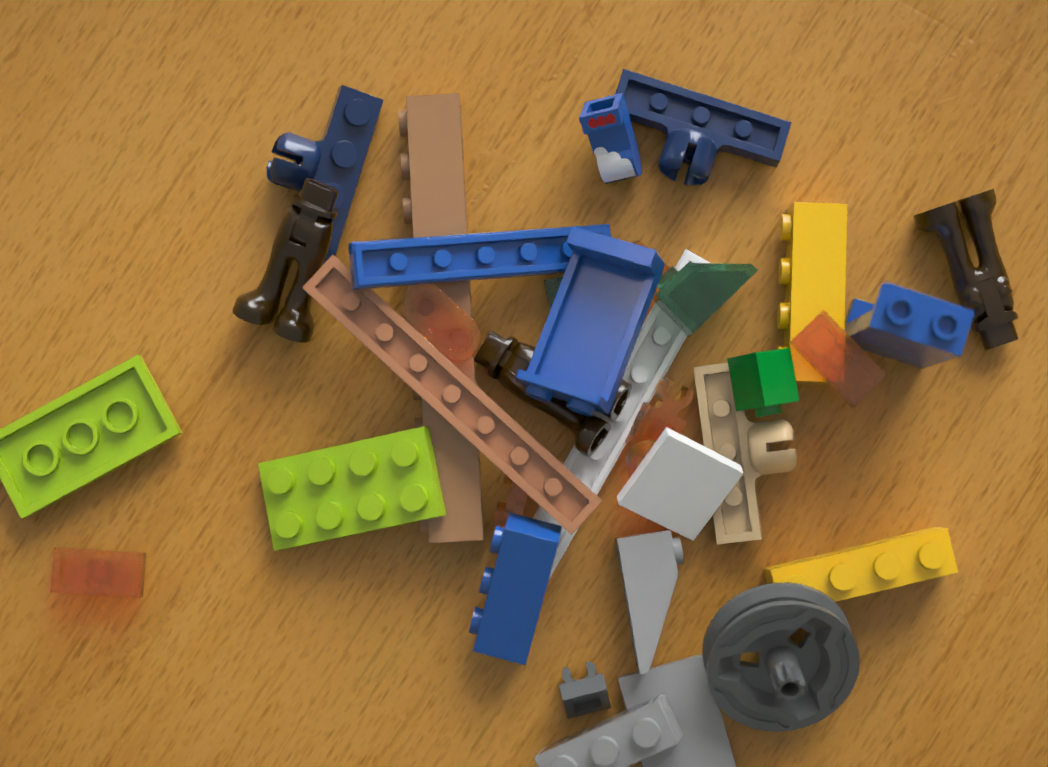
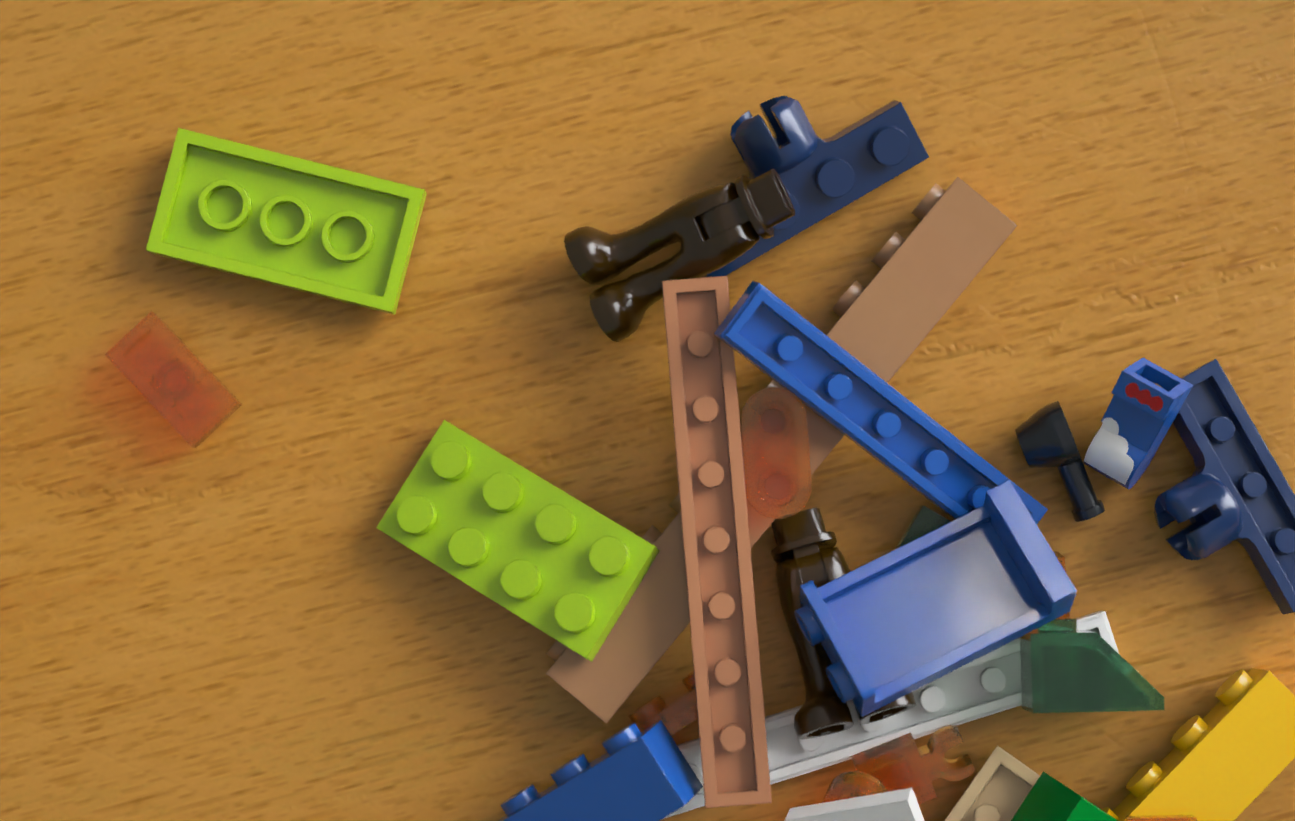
camera: 40 degrees right, 0 degrees up
none -> black bar [1015,401,1105,522]

